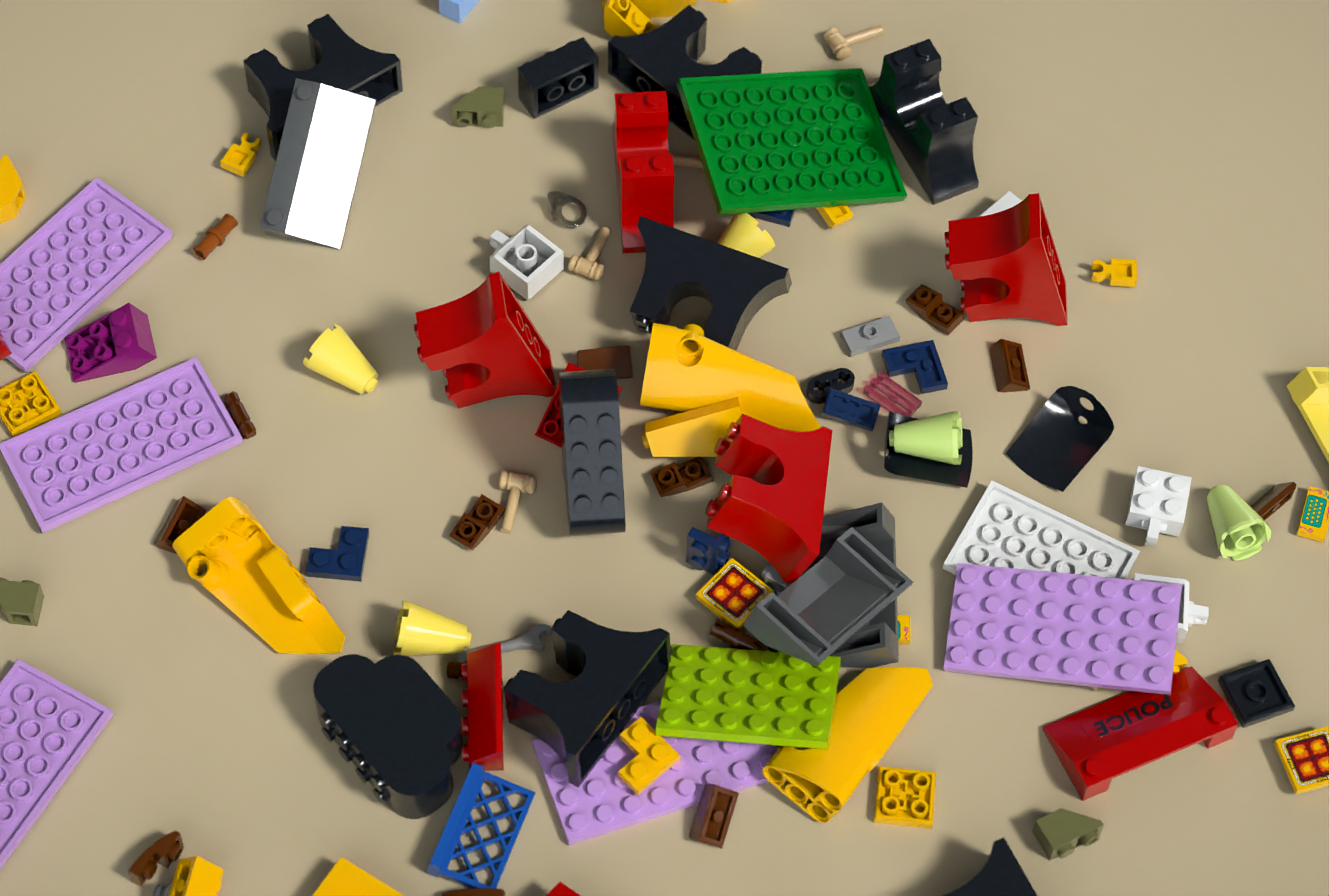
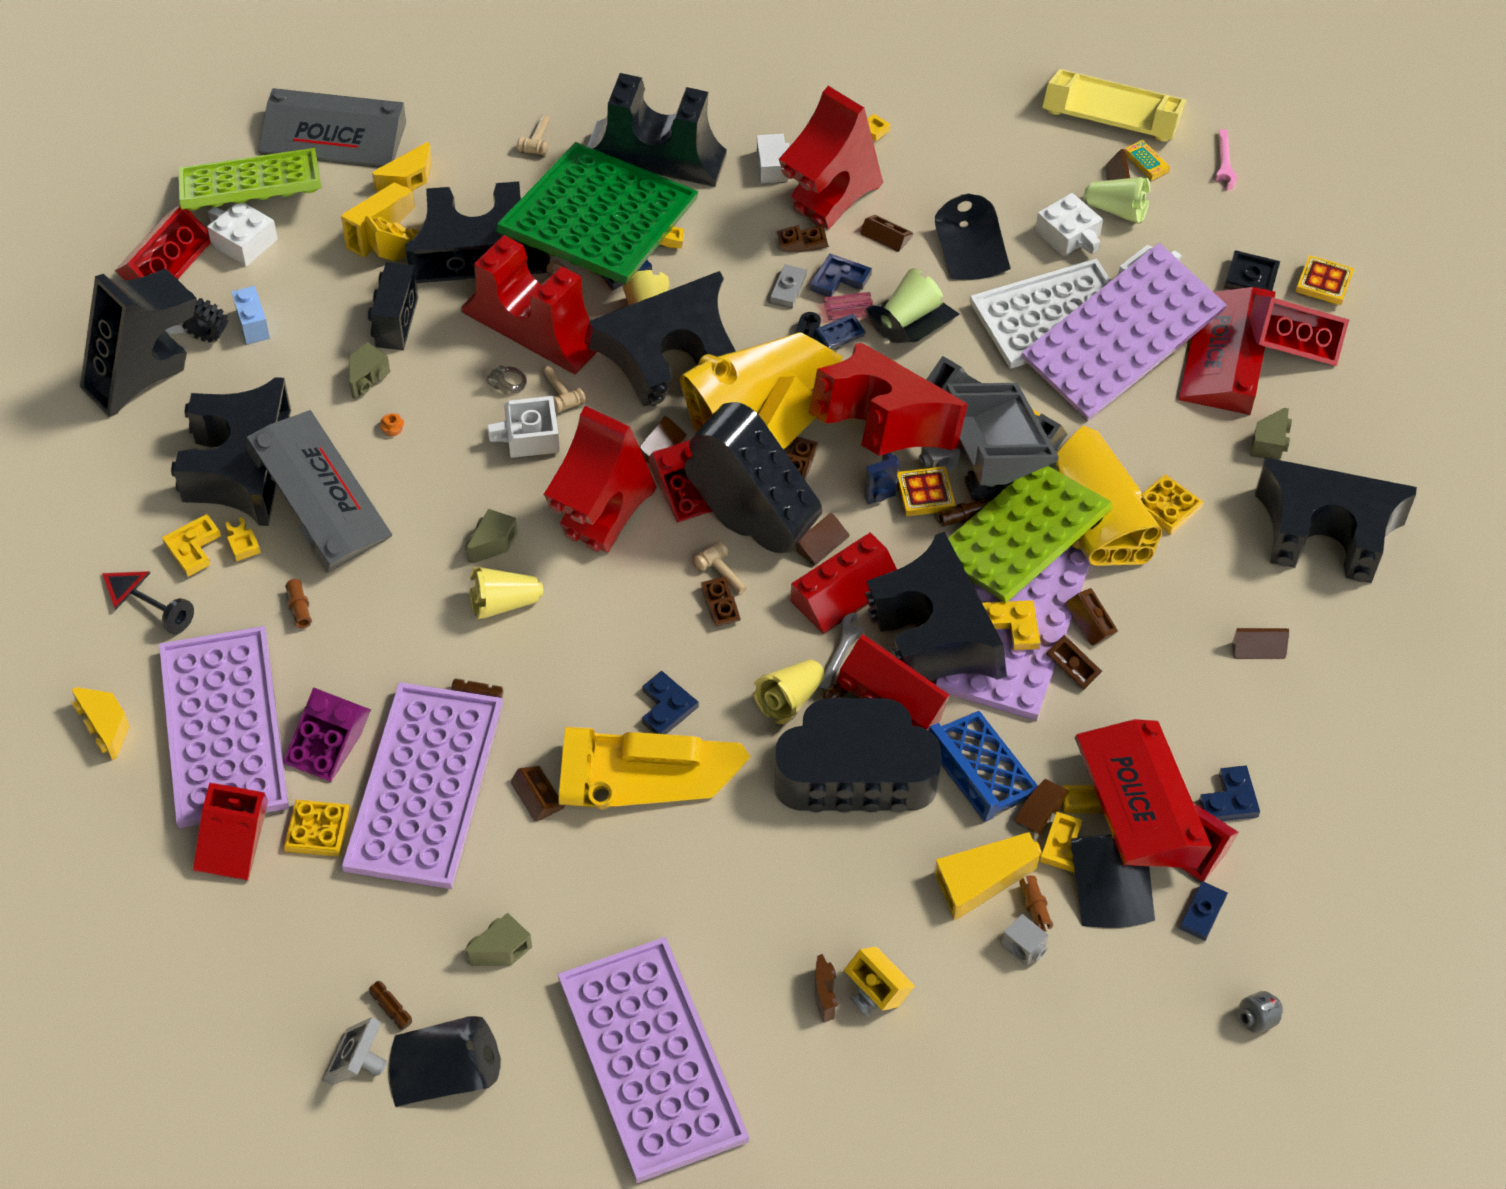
camera: 50 degrees left, 5 degrees down
none -> black piece [102,571,194,634]
none -> yellow plate [162,514,221,577]
none -> orange plate [380,413,404,436]
none -> olive slope [465,509,518,563]
none -> red slope [790,532,897,634]
none -> reddish brown slope [796,513,850,566]
none -> reddish brown slope [1046,635,1102,690]
none -> red slope [1249,295,1349,366]

